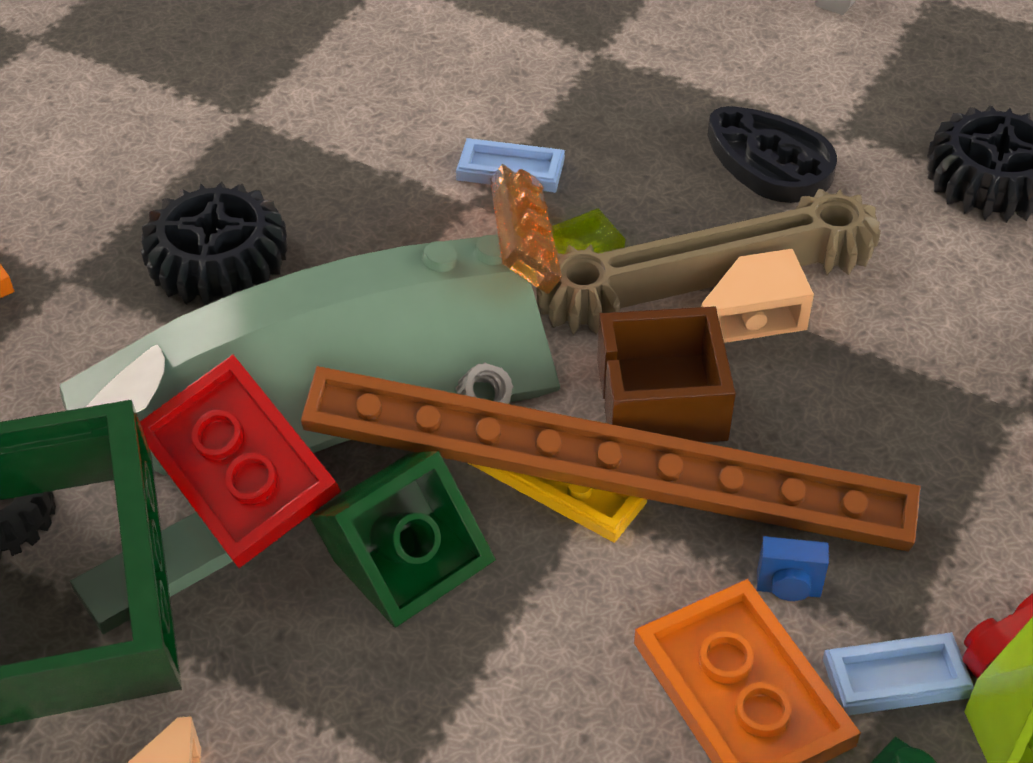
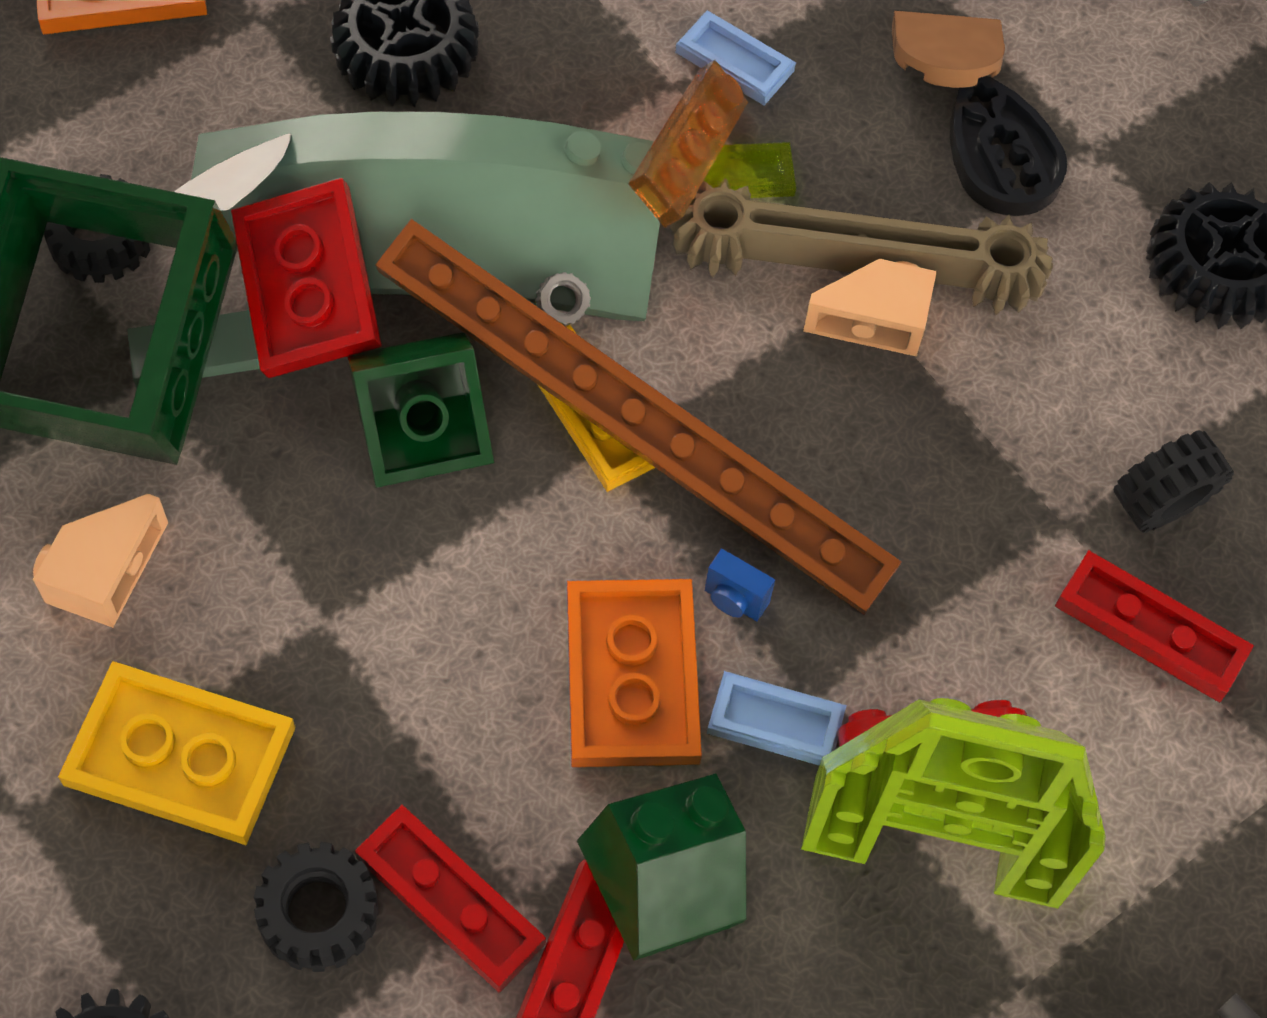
camera: 20 degrees right, 15 degrees up
reddish brown piece [597,306,736,442] -> none
none -> medium nougat tile [892,11,1005,88]

